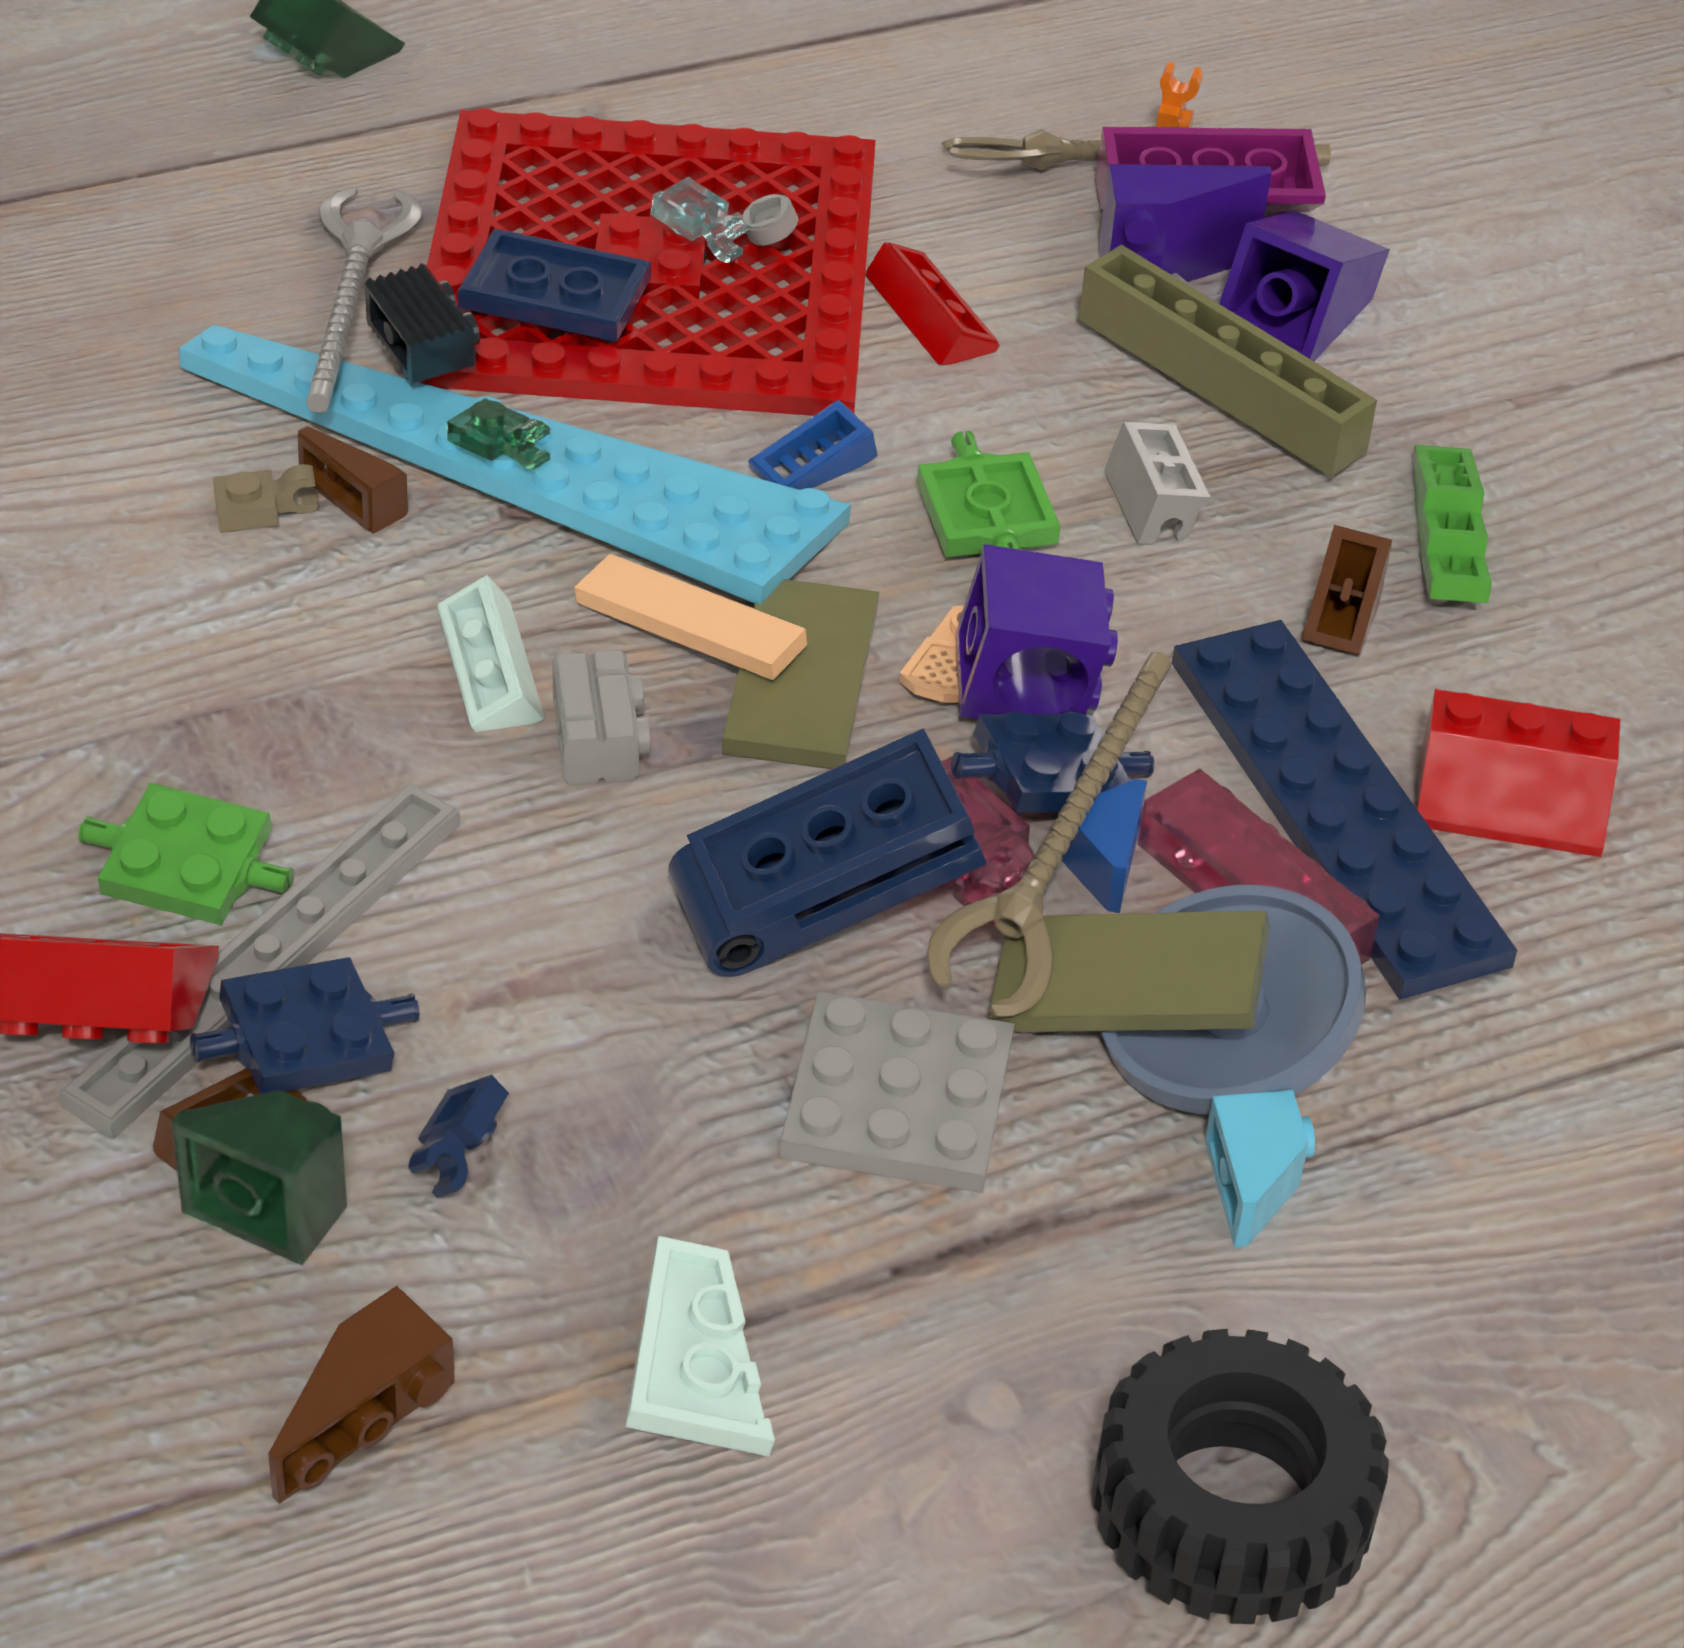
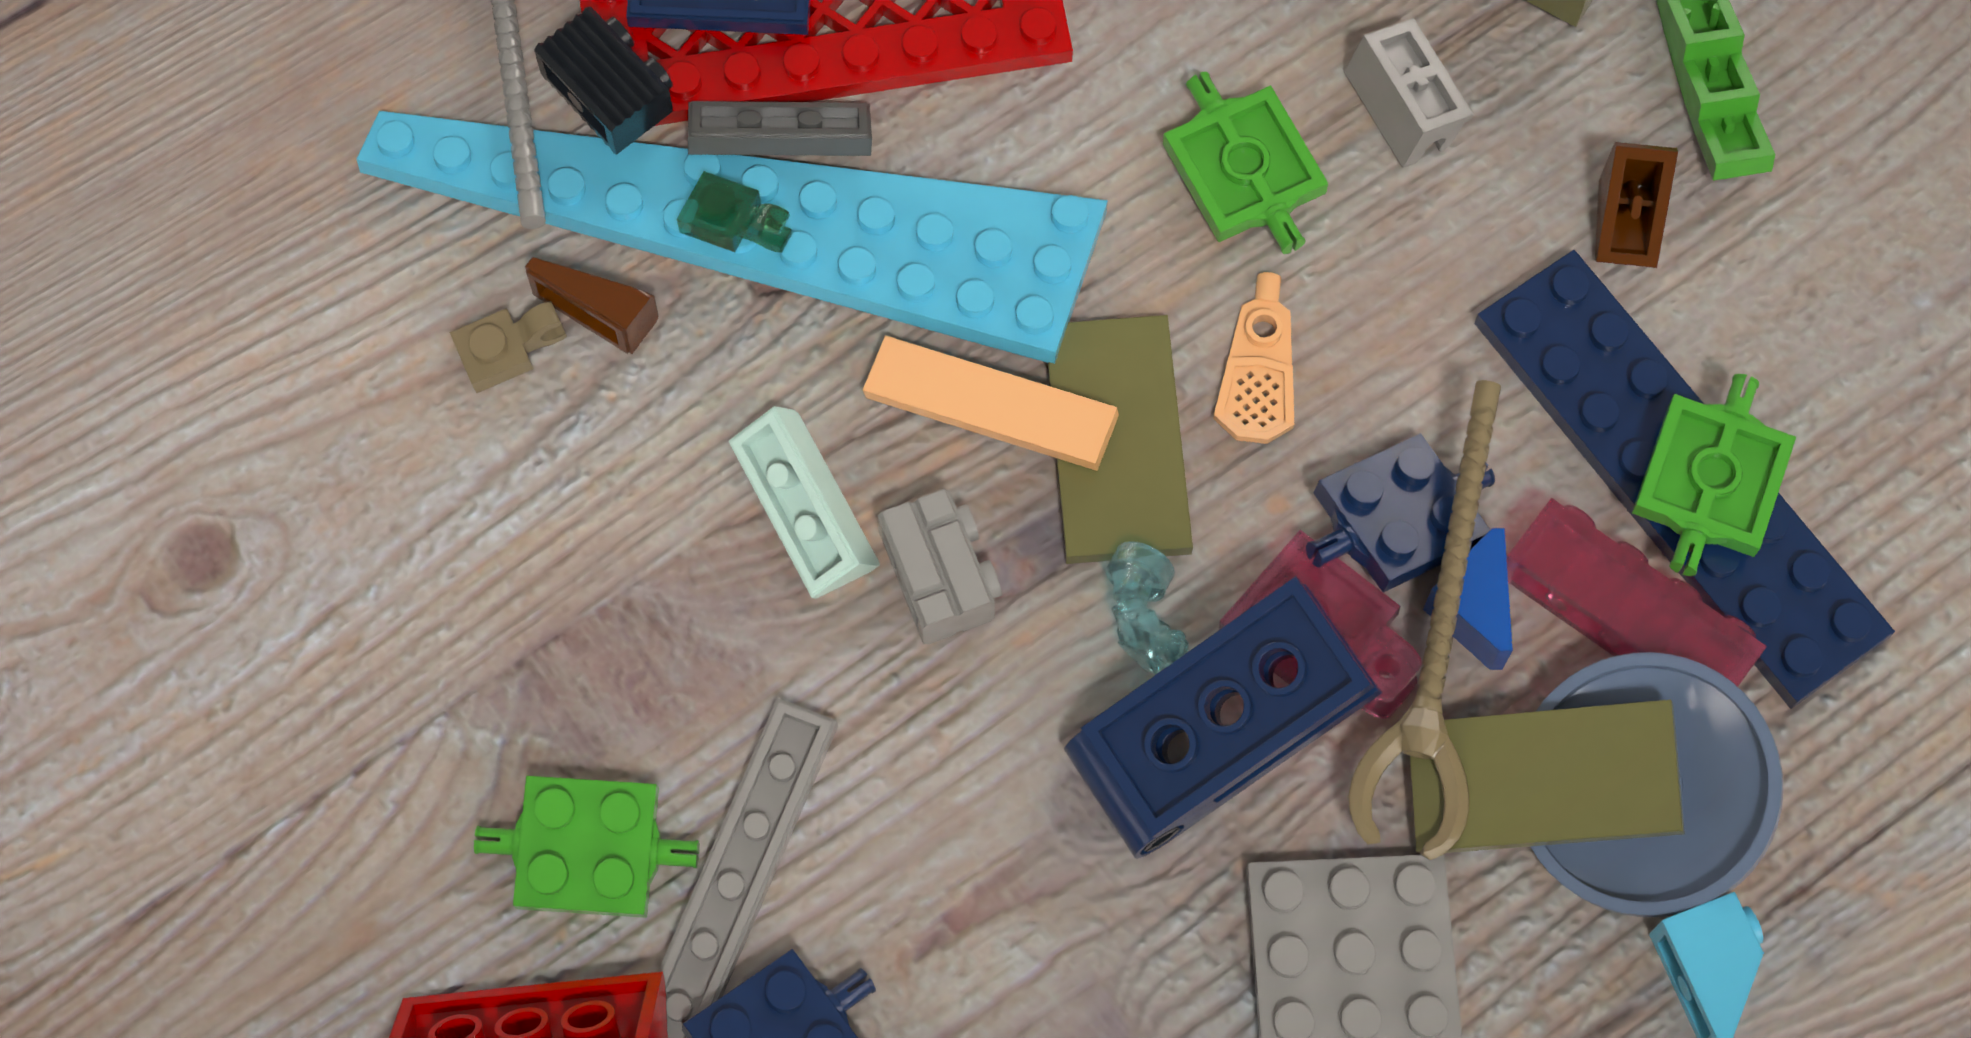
camera: 10 degrees left, 25 degrees up
blue slope [748,399,878,490] -> none
dark purple brick [955,544,1118,719] -> none
slope [1416,689,1621,857] -> none
none -> dark grey tile [688,101,872,156]
none -> clear light blue arm [1106,541,1189,674]
none -> bright green plate [1632,374,1796,576]

